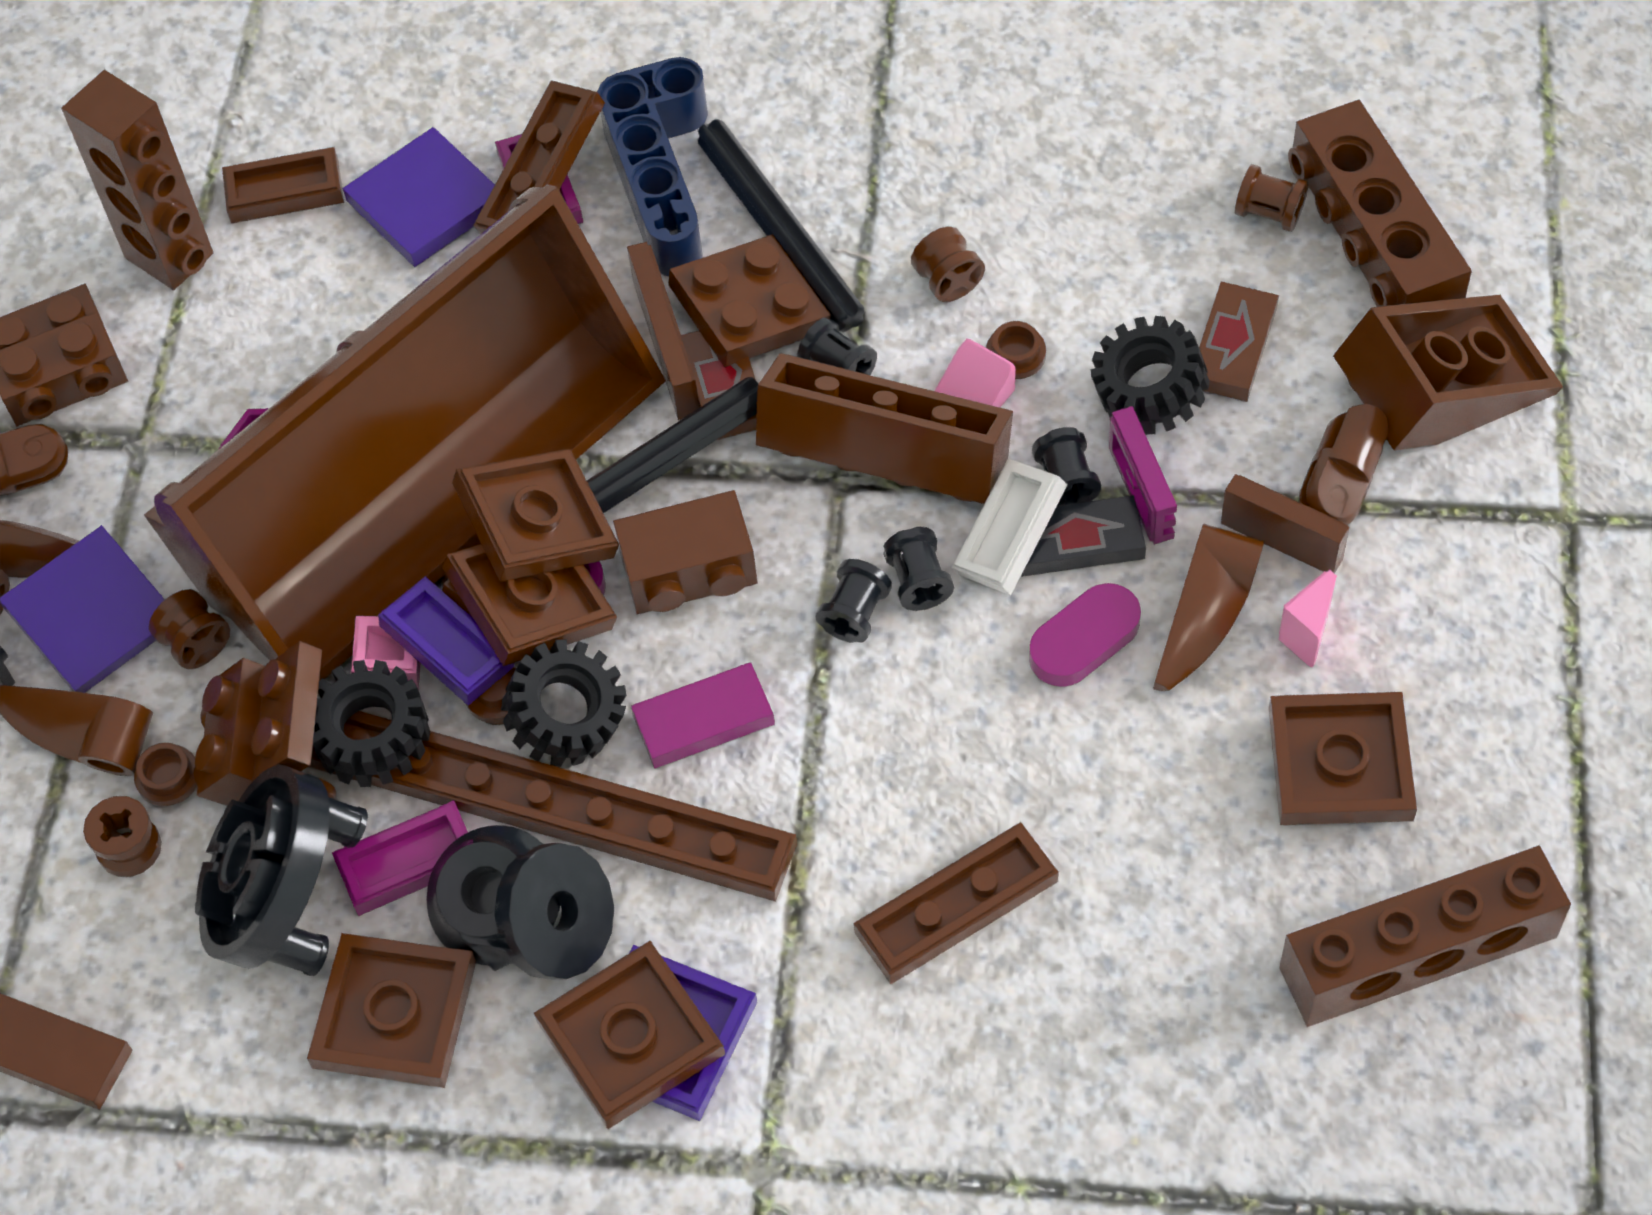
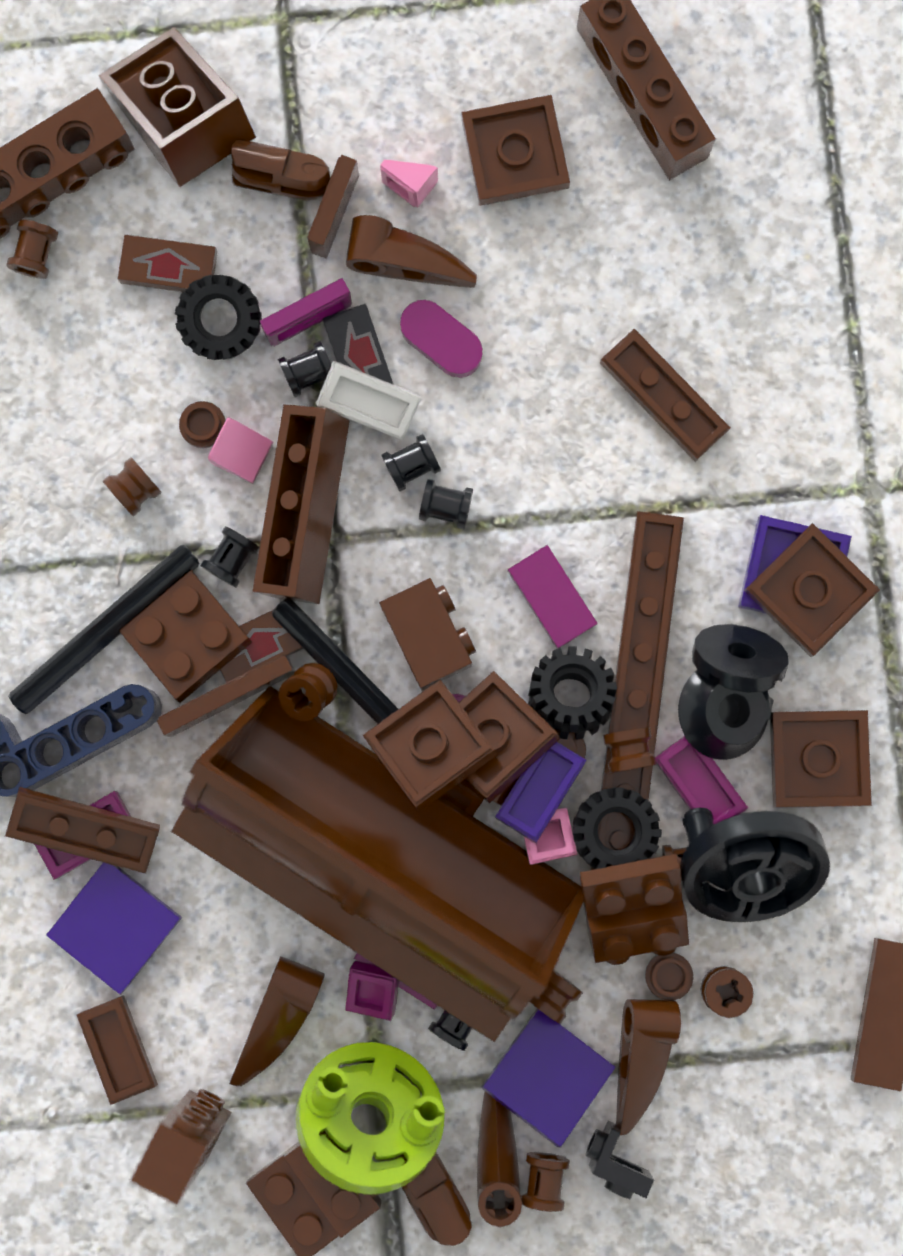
camera: 105 degrees left, 25 degrees up
none -> reddish brown piece [229,956,325,1086]
none -> reddish brown wheel [278,663,338,722]
none -> lime piece [296,1042,445,1194]
none -> reddish brown wheel [603,727,657,773]

